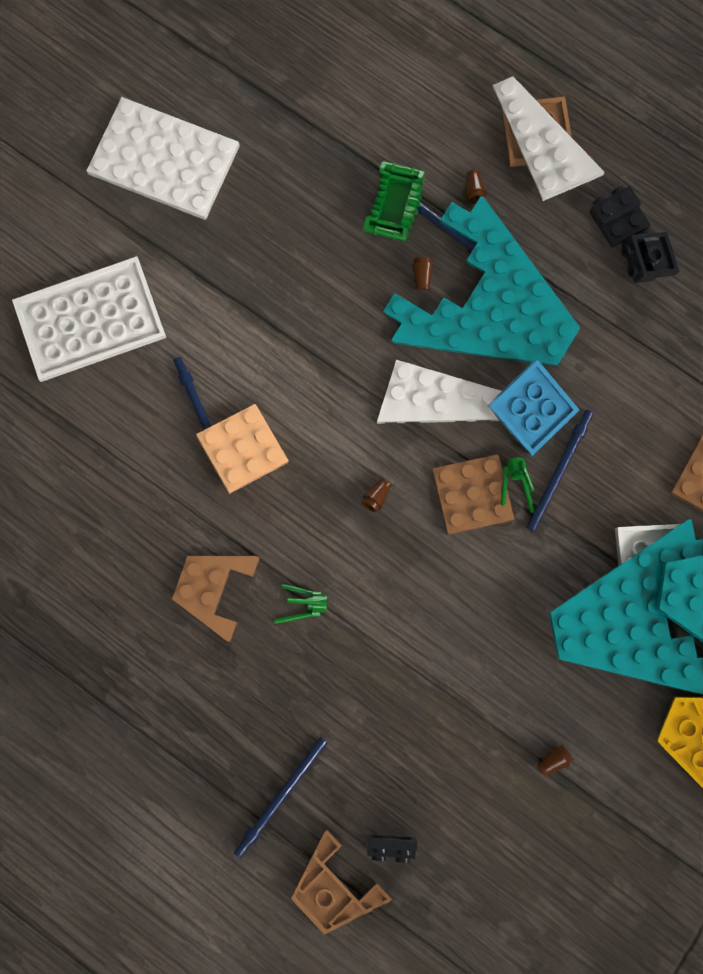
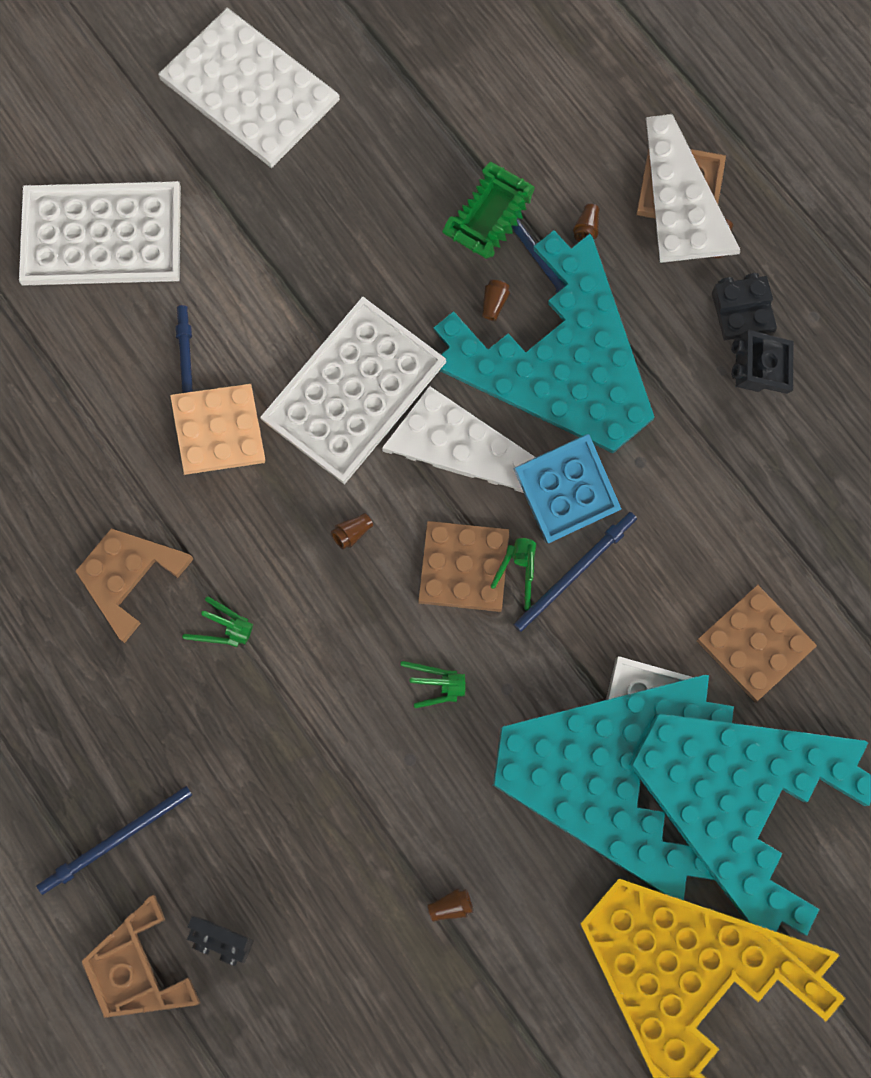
camera: 15 degrees right, 5 degrees down
none -> white plate [260,297,446,485]
none -> green plant [400,661,465,708]

